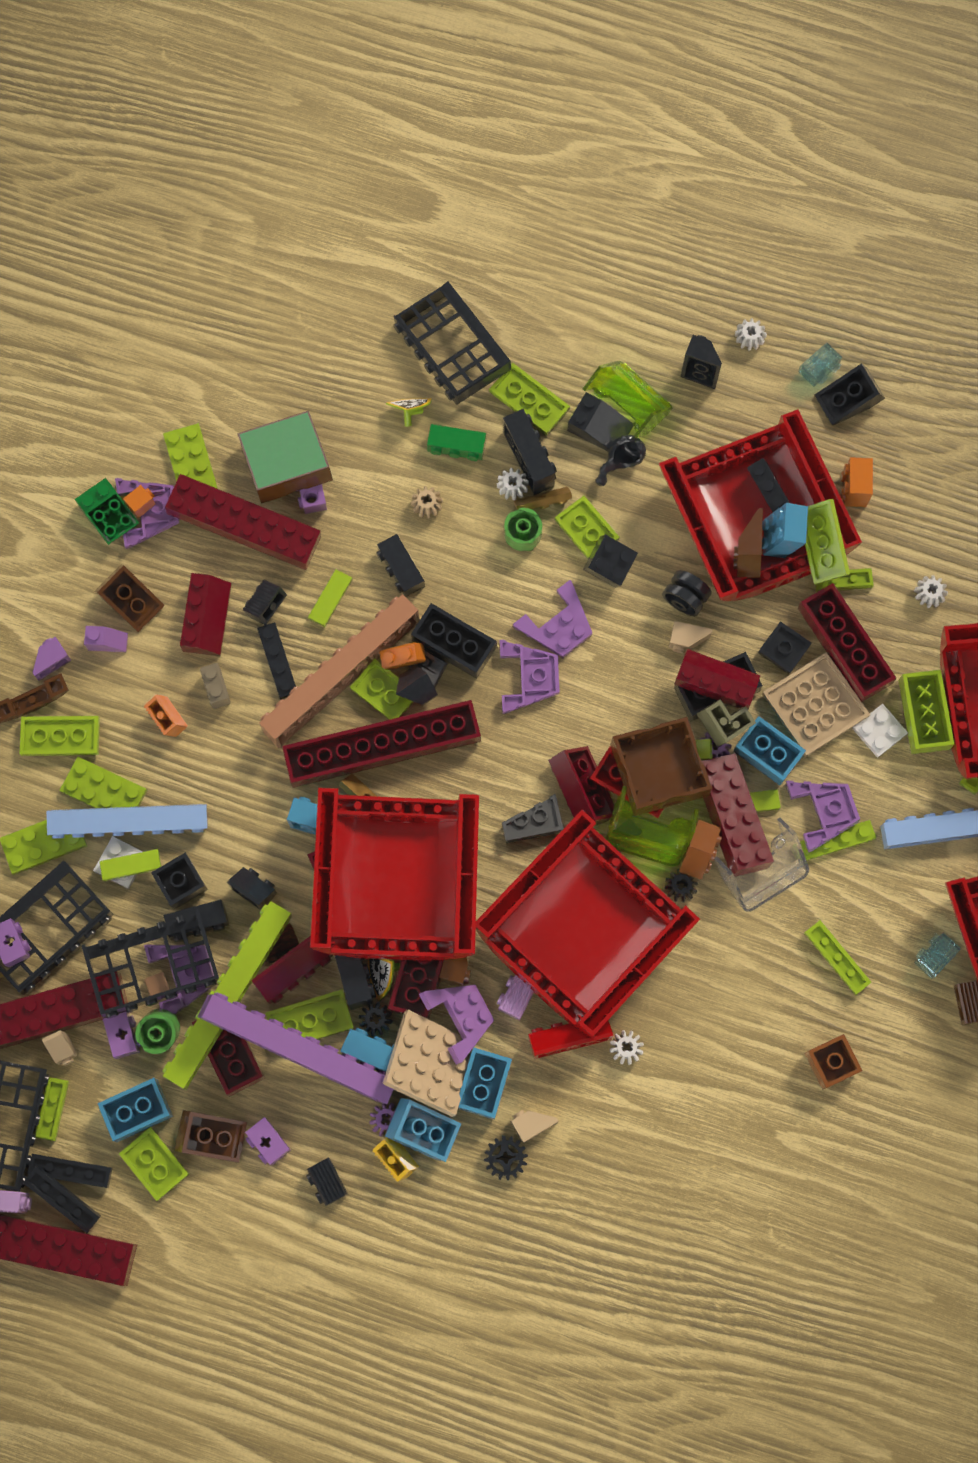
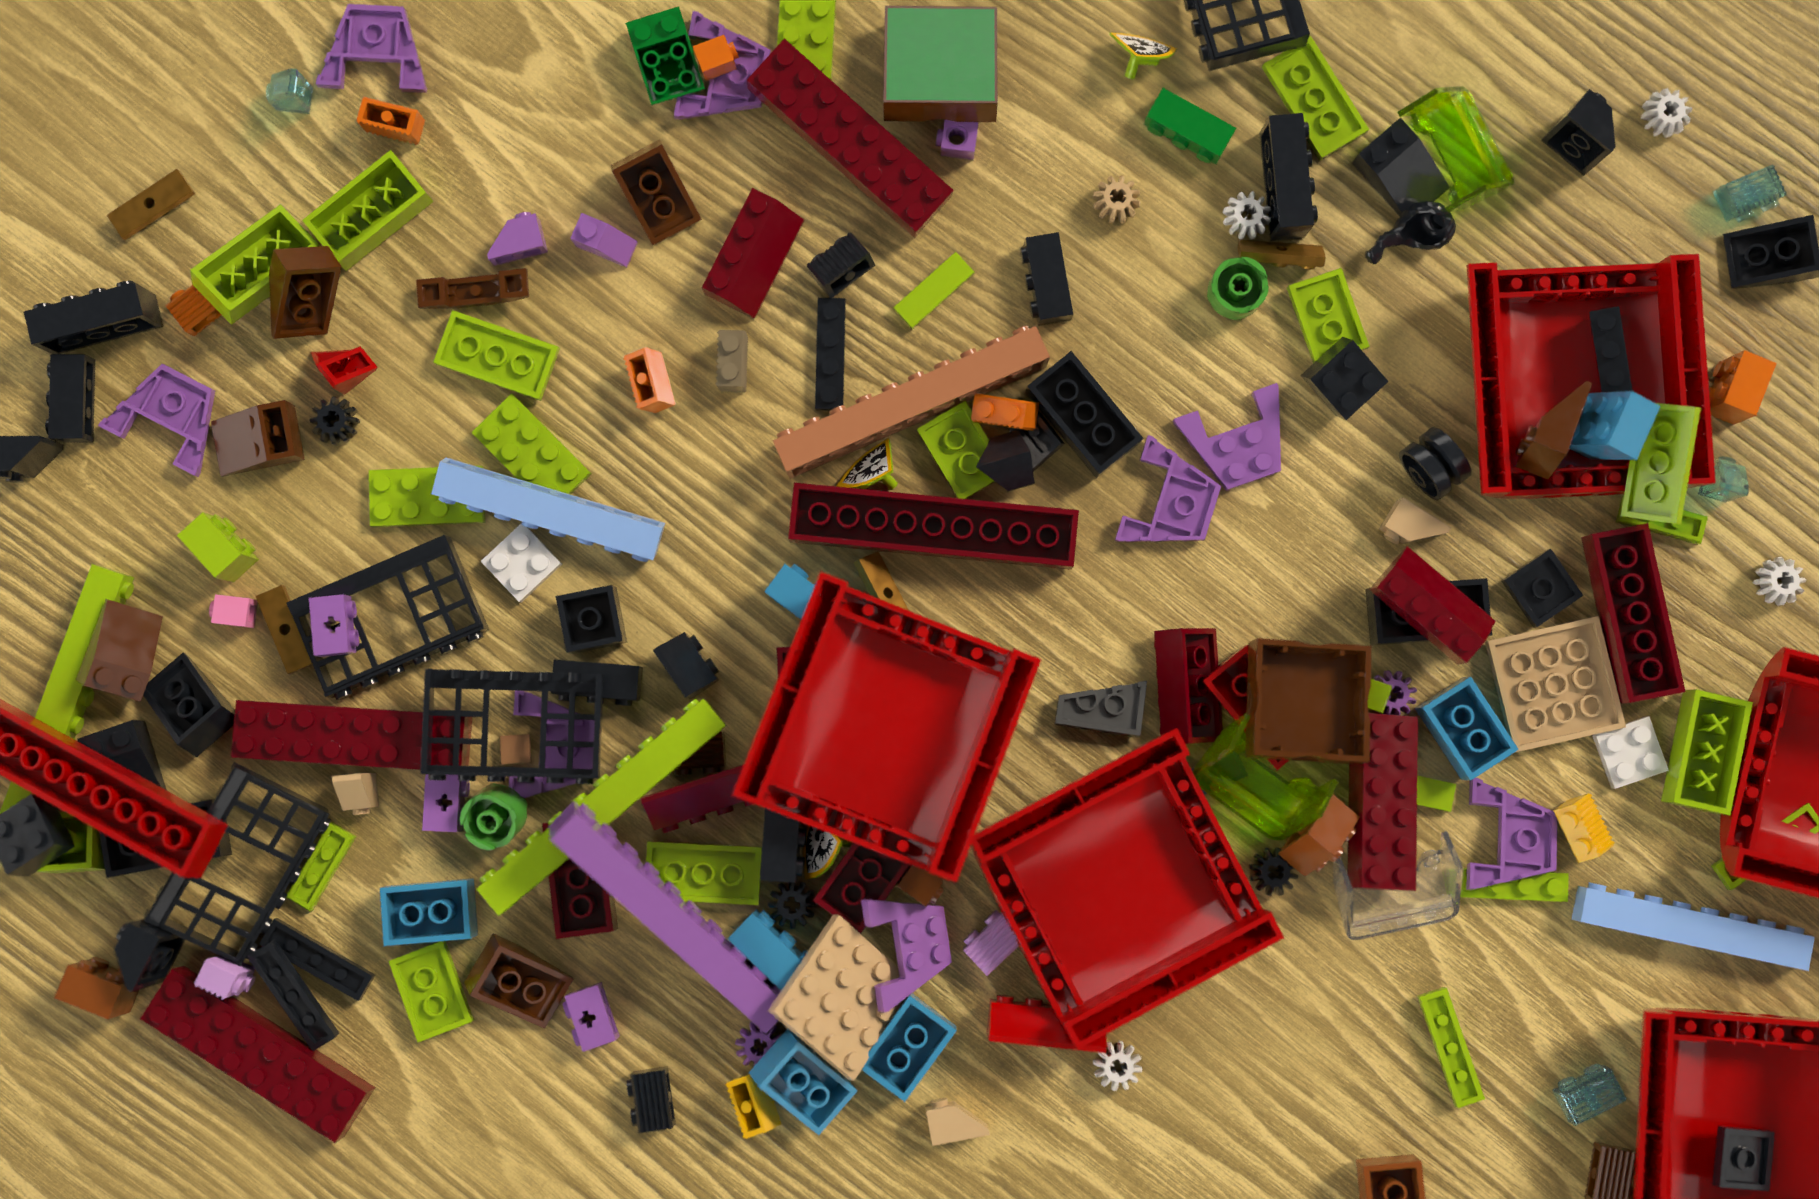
camera: 20 degrees right, 10 degrees up
lime tile [99,849,161,881] -> none
black gear [484,1135,528,1181] -> none
olive brick [697,700,756,747] -> none
none -> shield [837,438,898,490]
none -> yellow brick [1553,793,1615,863]
none -> clear light blue slope [1698,456,1749,502]

